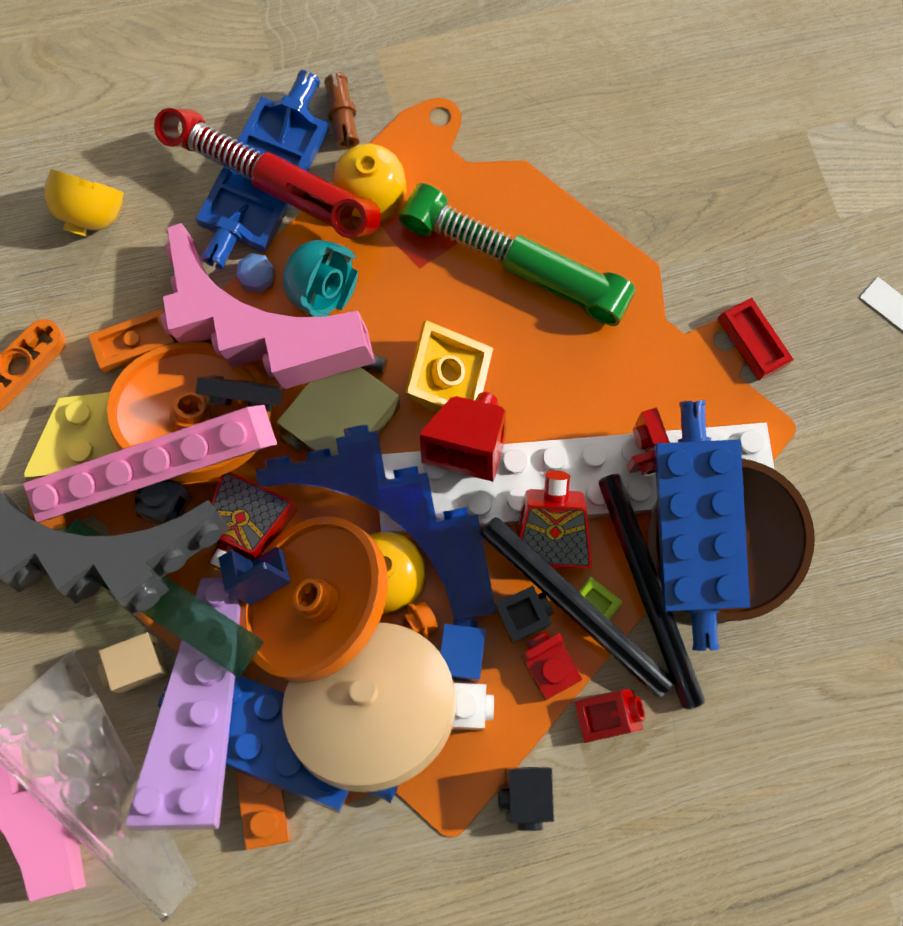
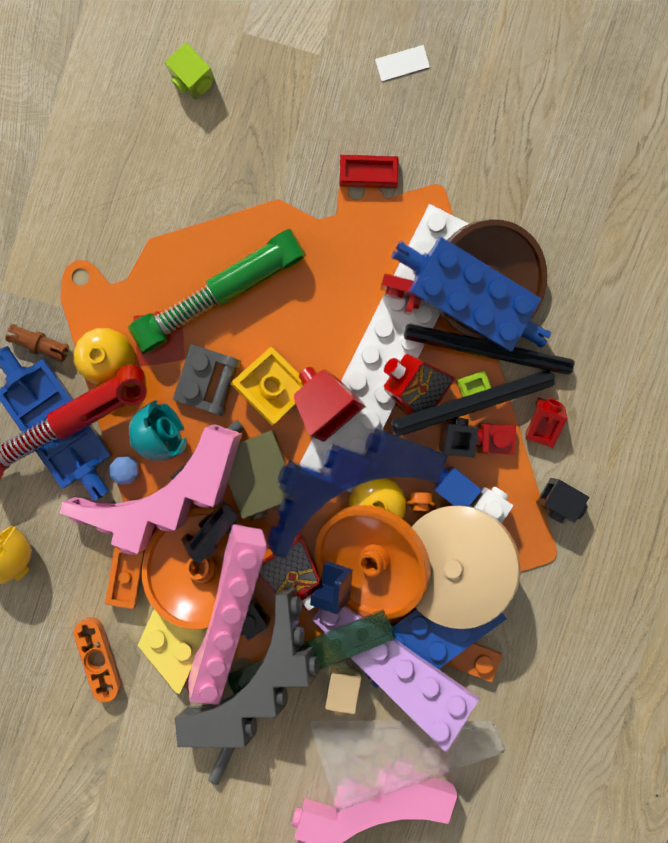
camera: 55 degrees left, 15 degrees up
none -> lime brick [165,42,215,99]
none -> dark grey plate [173,344,241,416]

